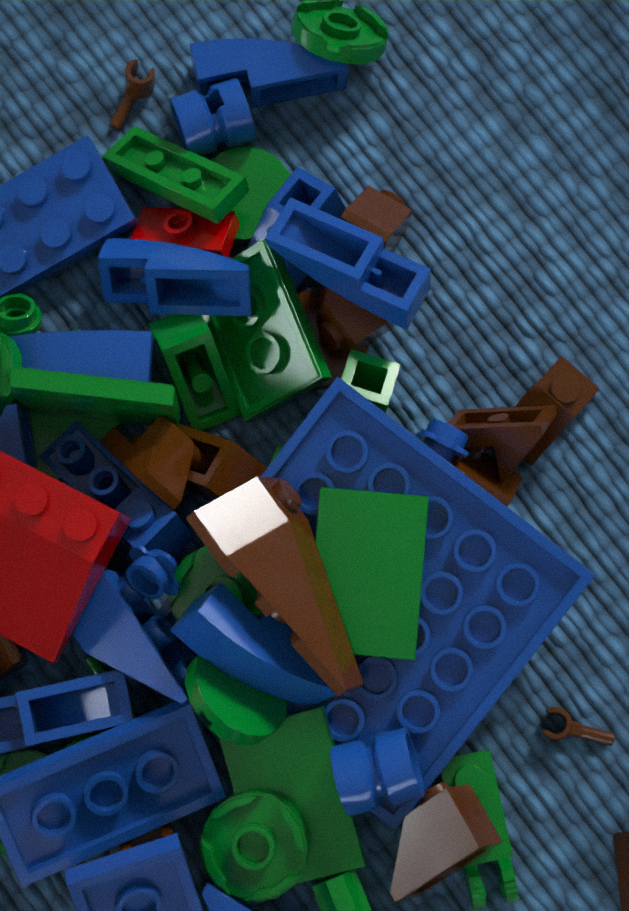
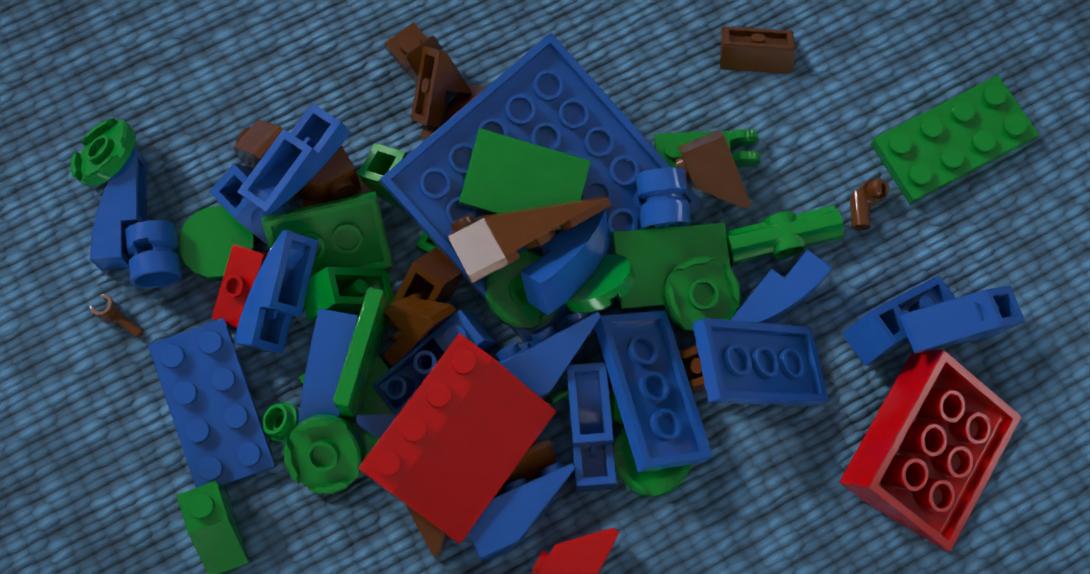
camera: 75 degrees left, 5 degrees down
green plate [102,126,250,224] -> none
blue plate [126,544,181,599] -> none
blue plate [416,419,469,463] -> none
reddish brown hand [541,707,615,746] -> none

